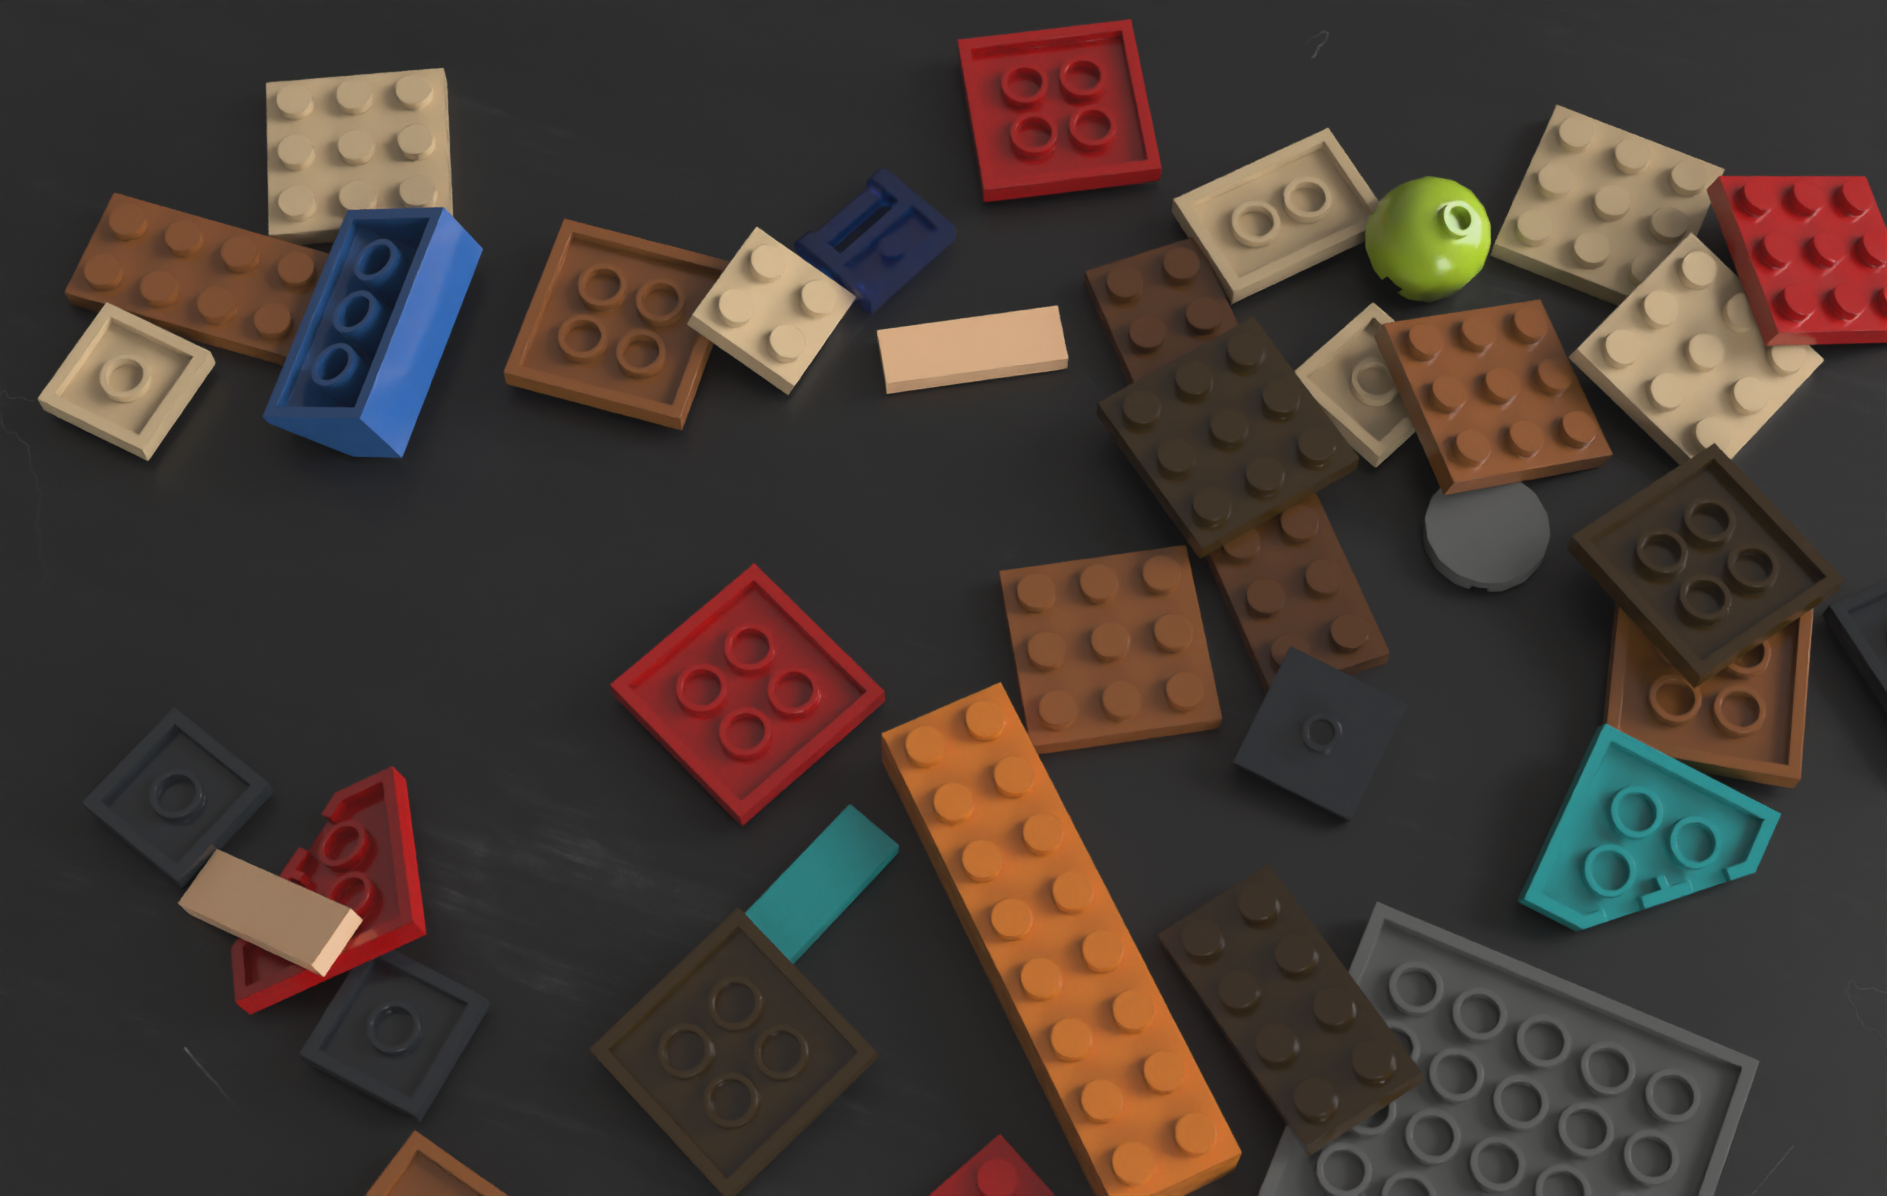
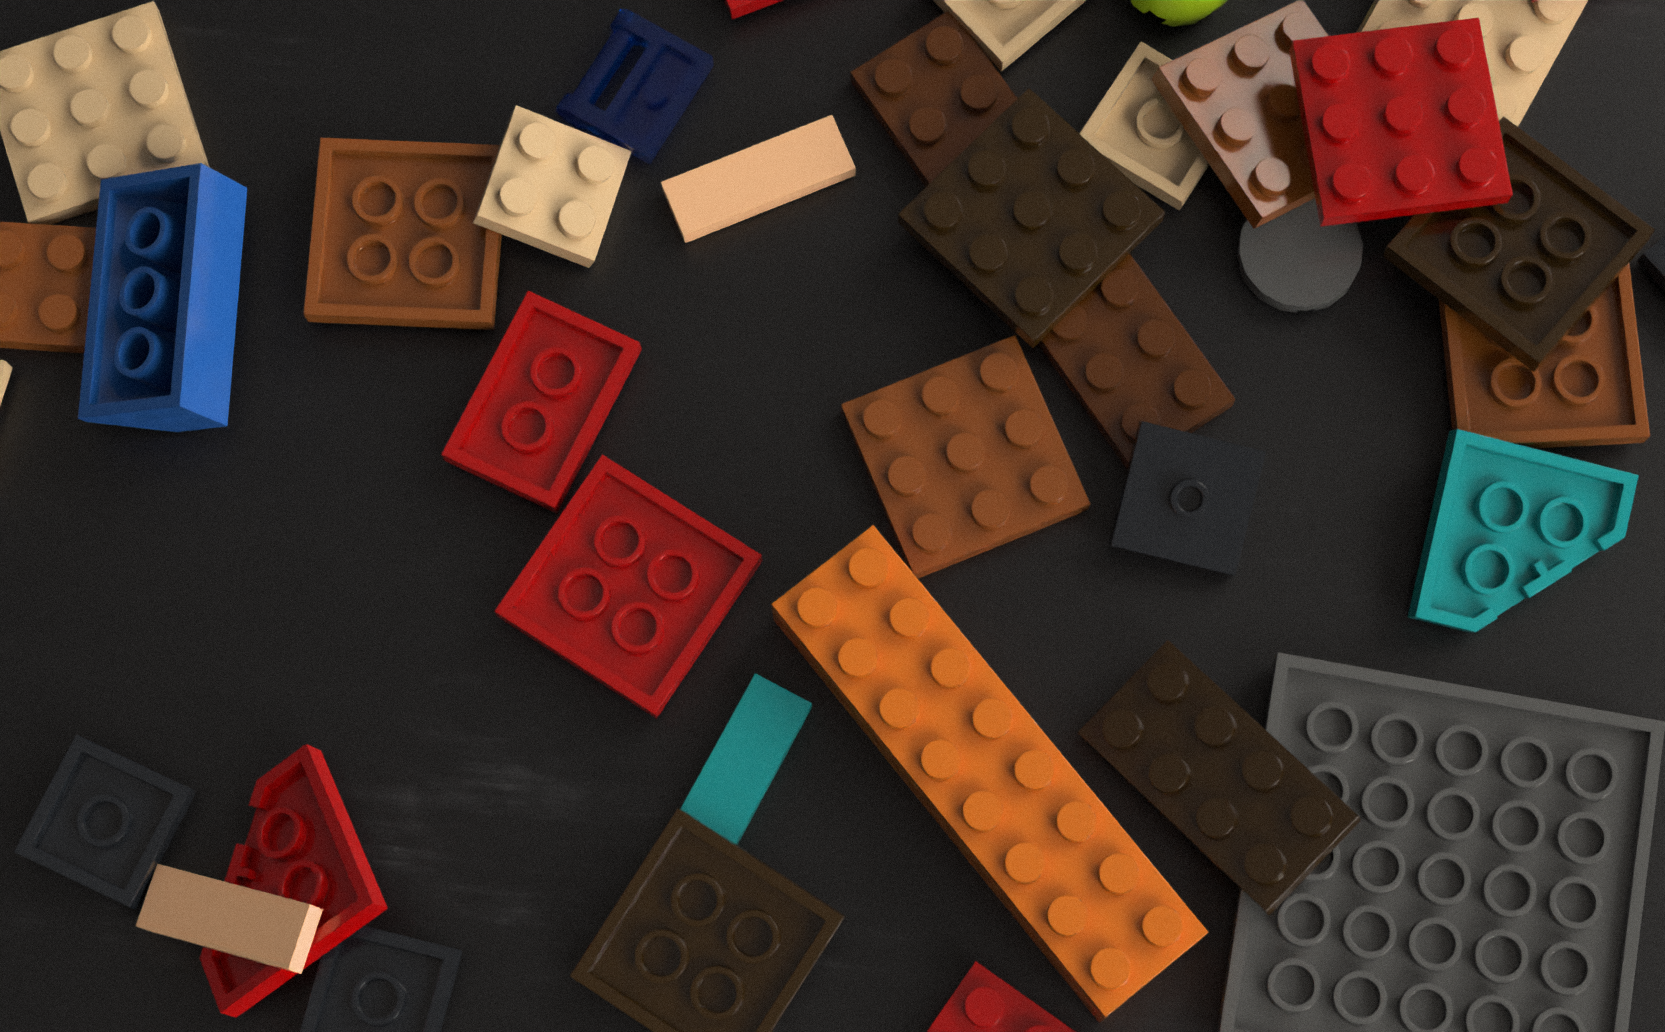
camera: 10 degrees left, 10 degrees up
none -> red plate [441,291,642,514]
none -> red plate [1289,17,1513,227]

